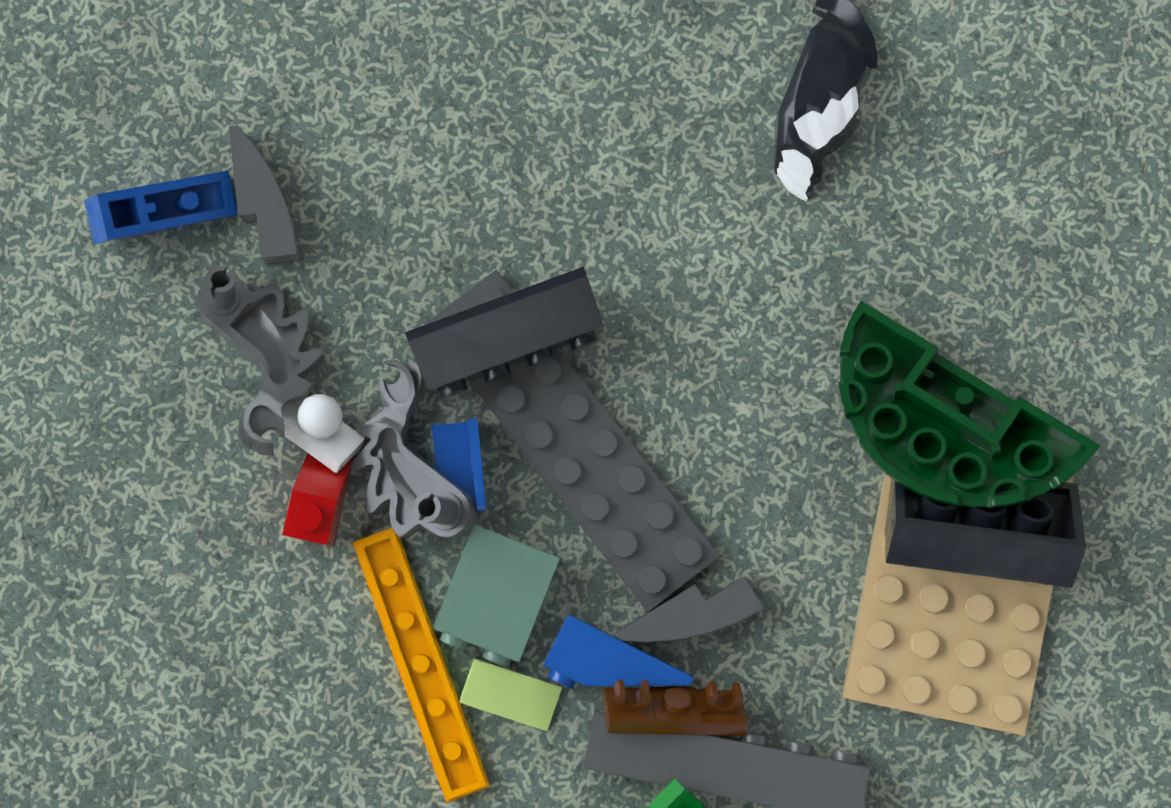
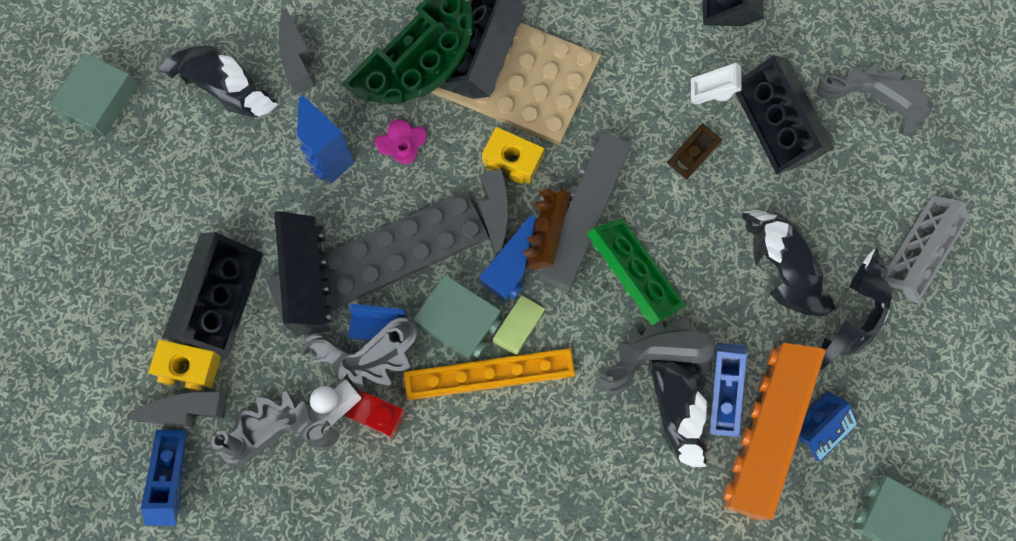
camera: 85 degrees left, 10 degrees down
none -> yellow brick [148,340,221,392]
none -> black slope [162,232,263,357]
none -> dark grey slope [279,8,314,95]
none -> blue slope [297,95,354,184]
none -> dark pink plate [374,119,427,164]
none -> yellow brick [482,127,544,184]

